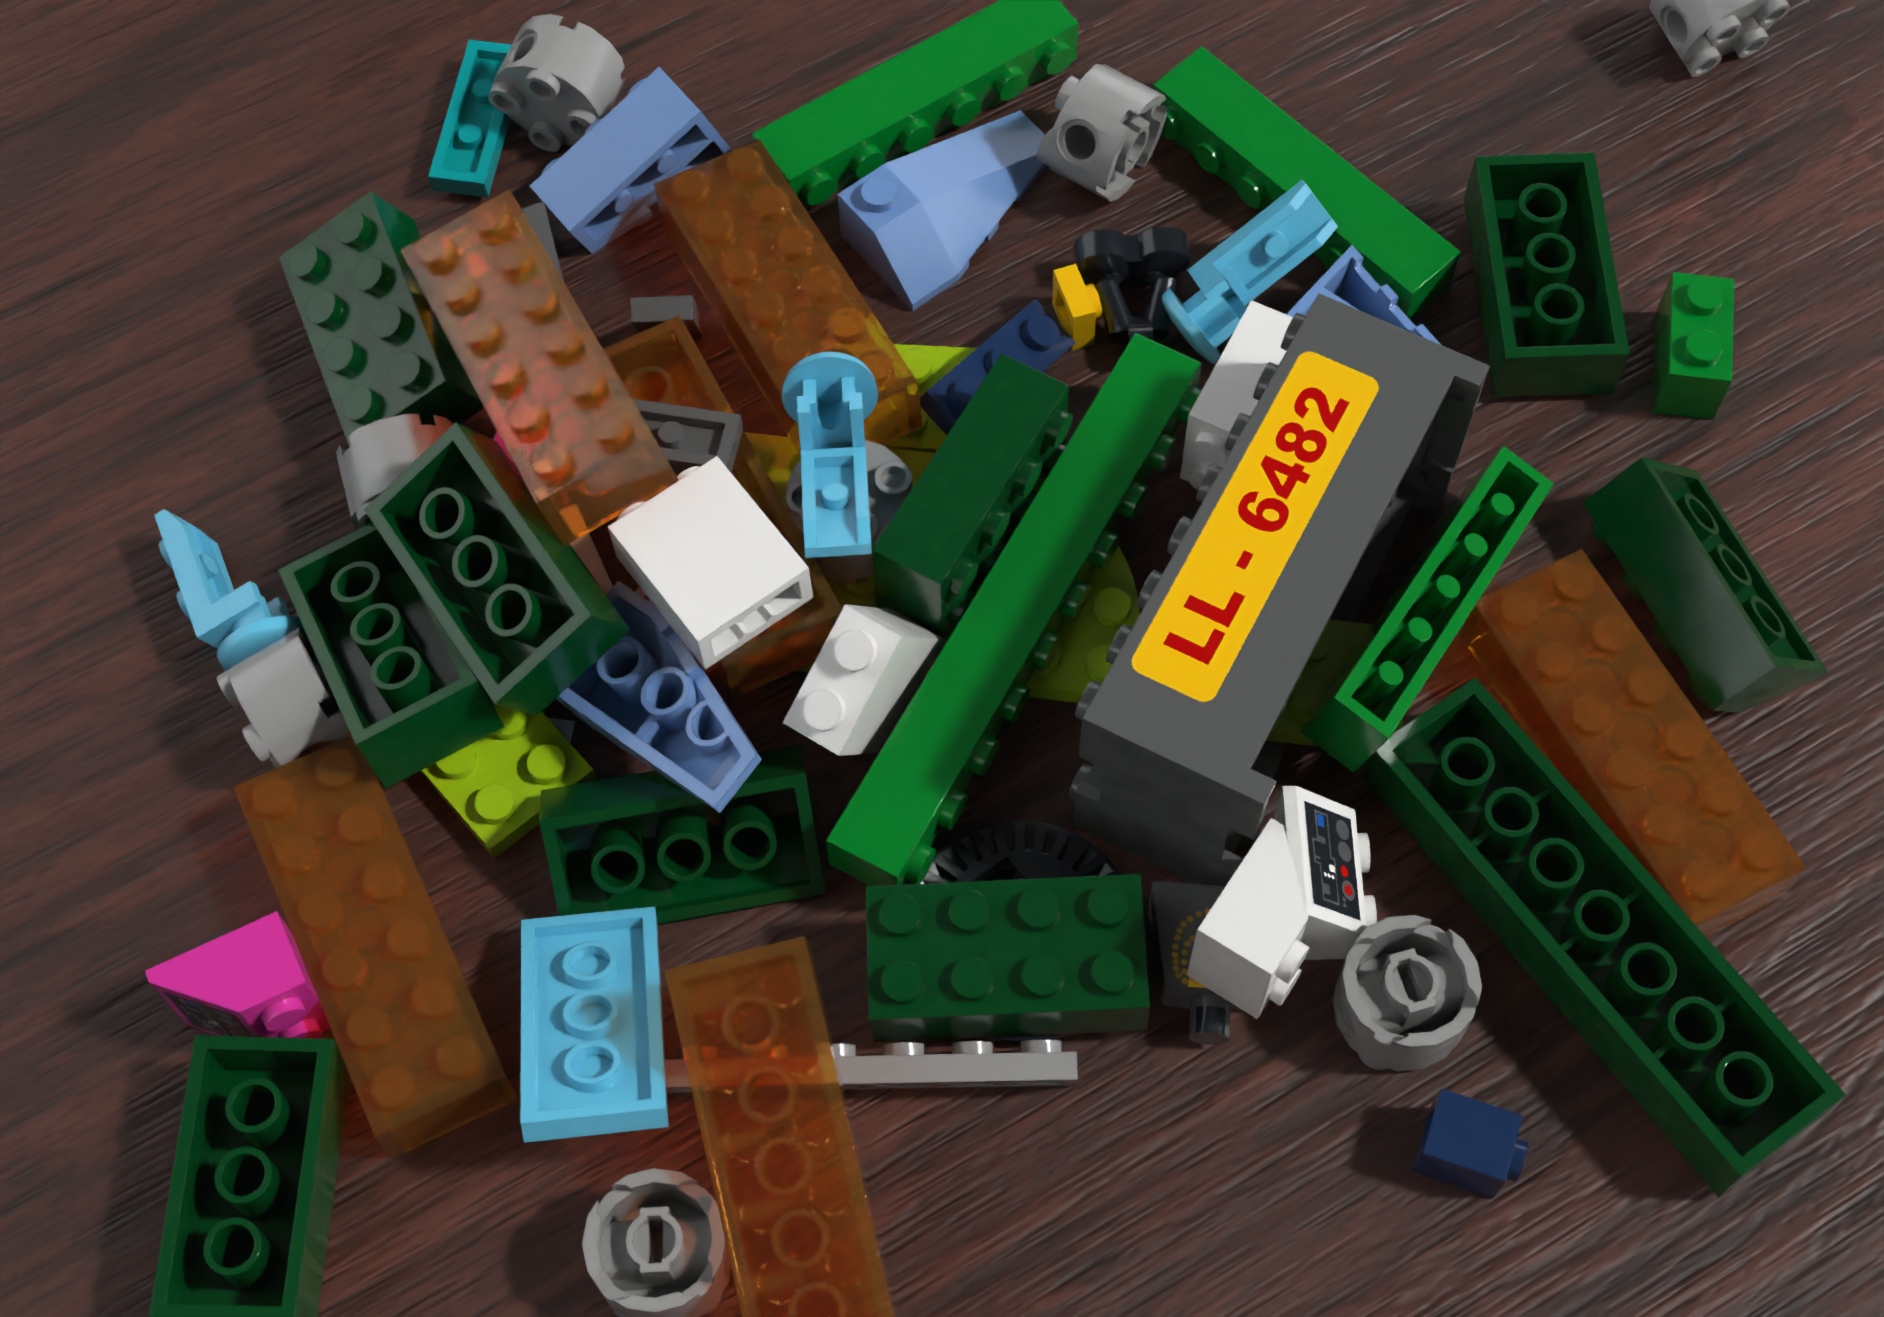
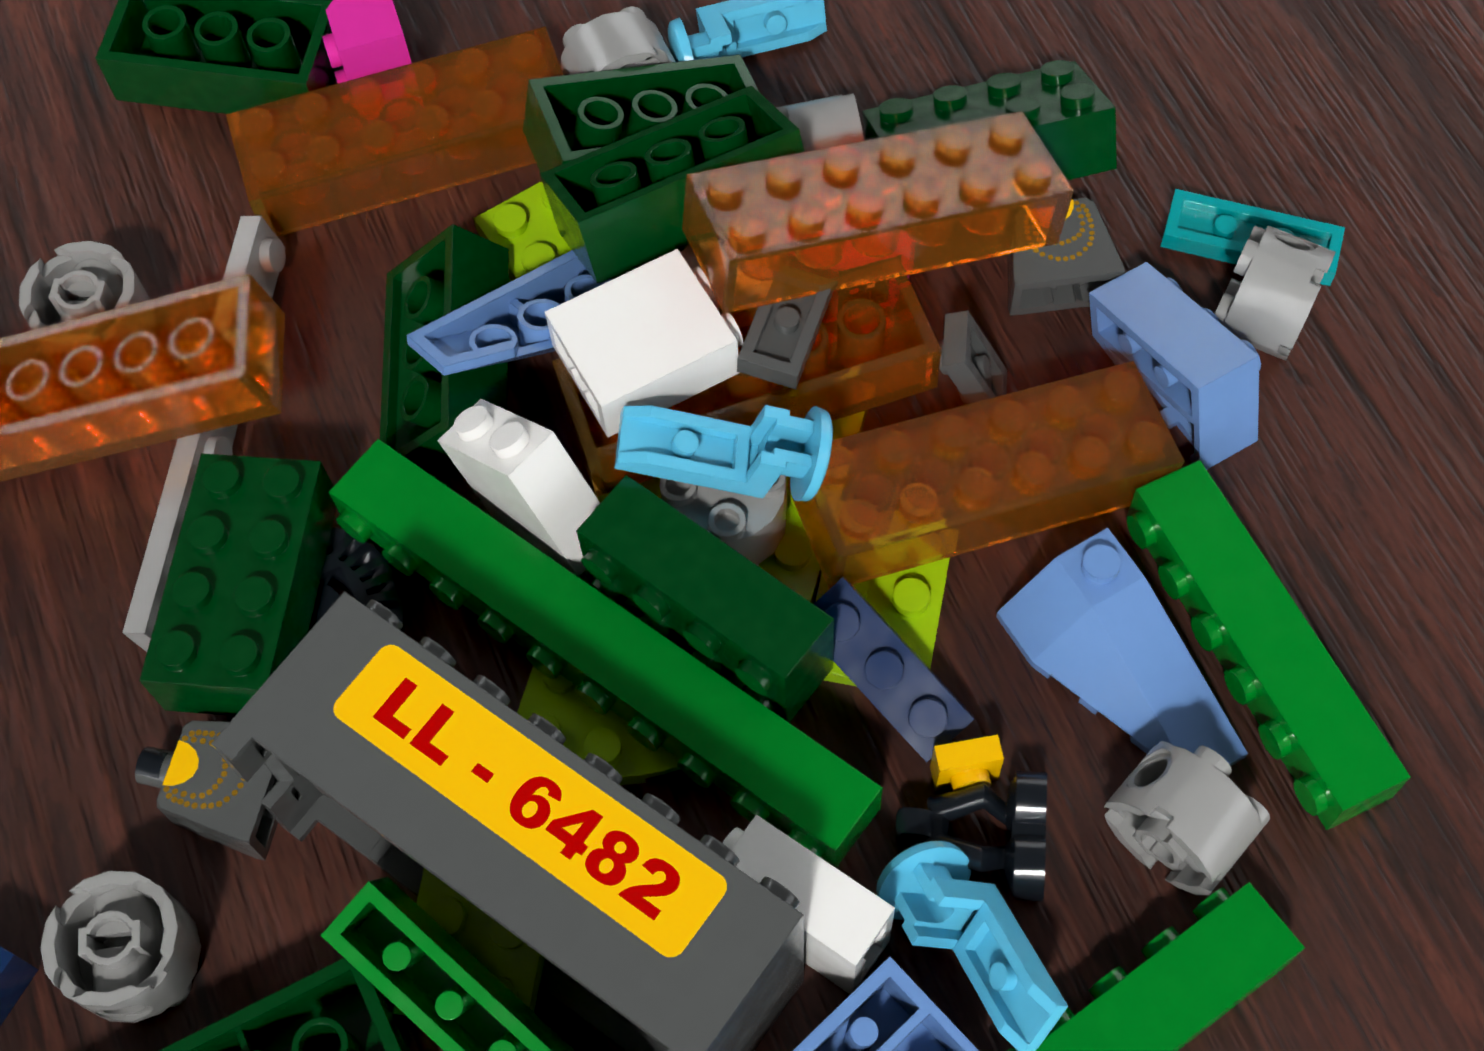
camera: 100 degrees right, 0 degrees up
medium azure plate [520,906,669,1143] -> none
white slope [1187,818,1310,1019] -> none
slope [1273,786,1377,960] -> none

